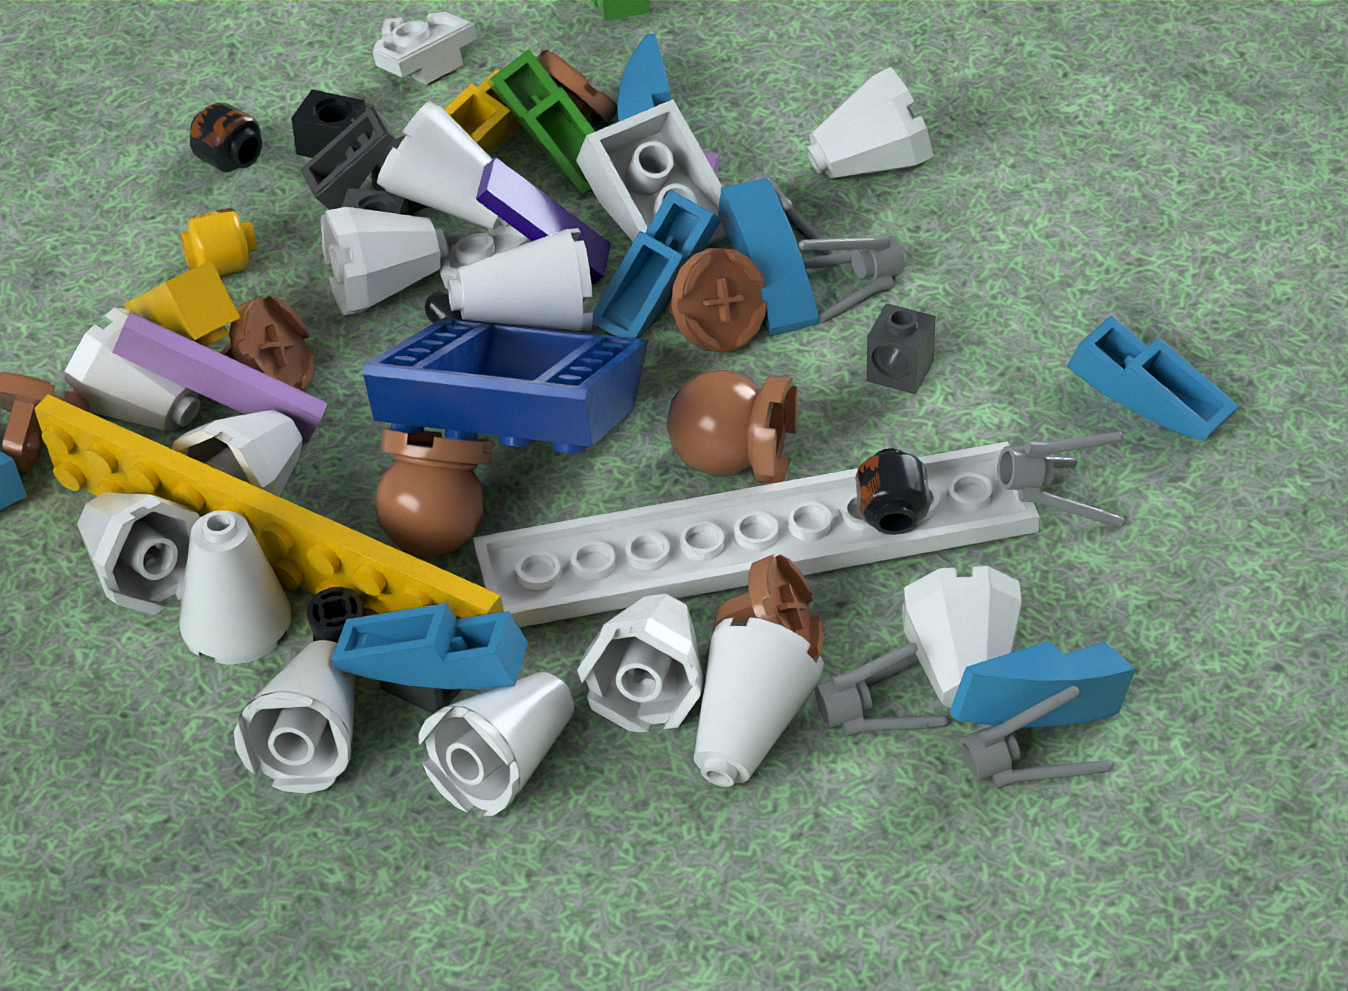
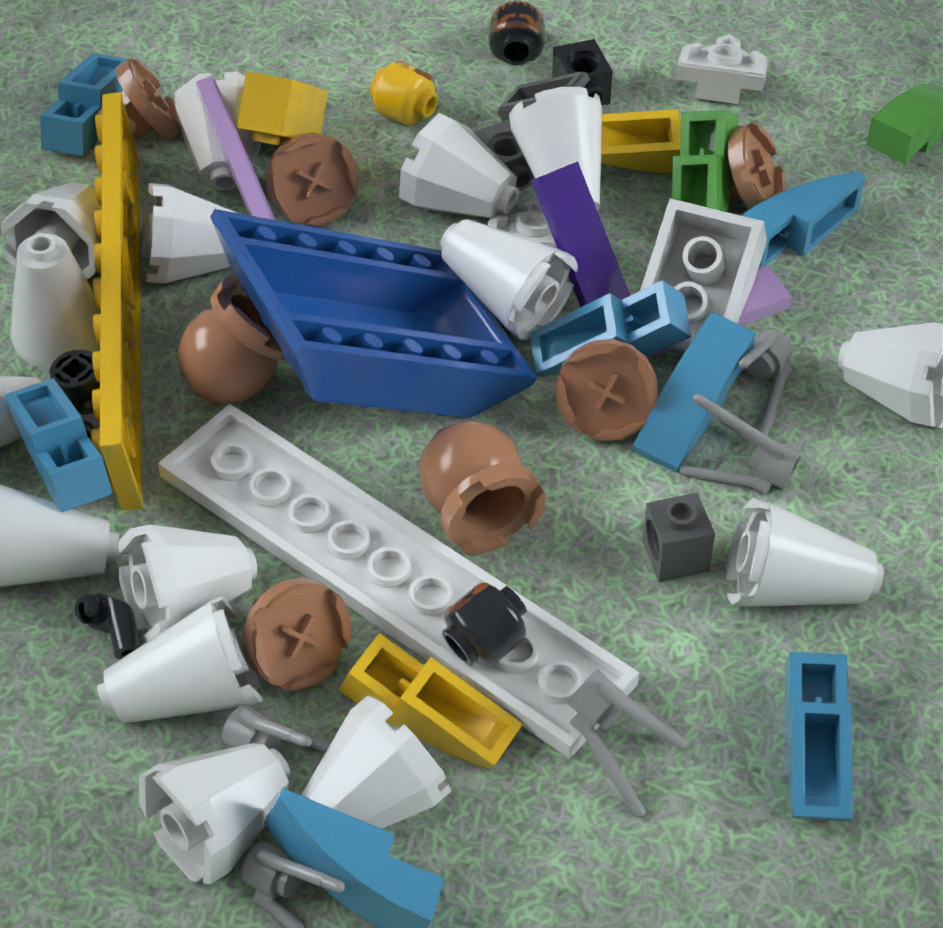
camera: 50 degrees right, 5 degrees up
none -> black arm [74,593,141,659]
none -> white cone [138,743,291,885]
none -> yellow slope [338,633,523,770]
none -> white cone [726,497,884,607]

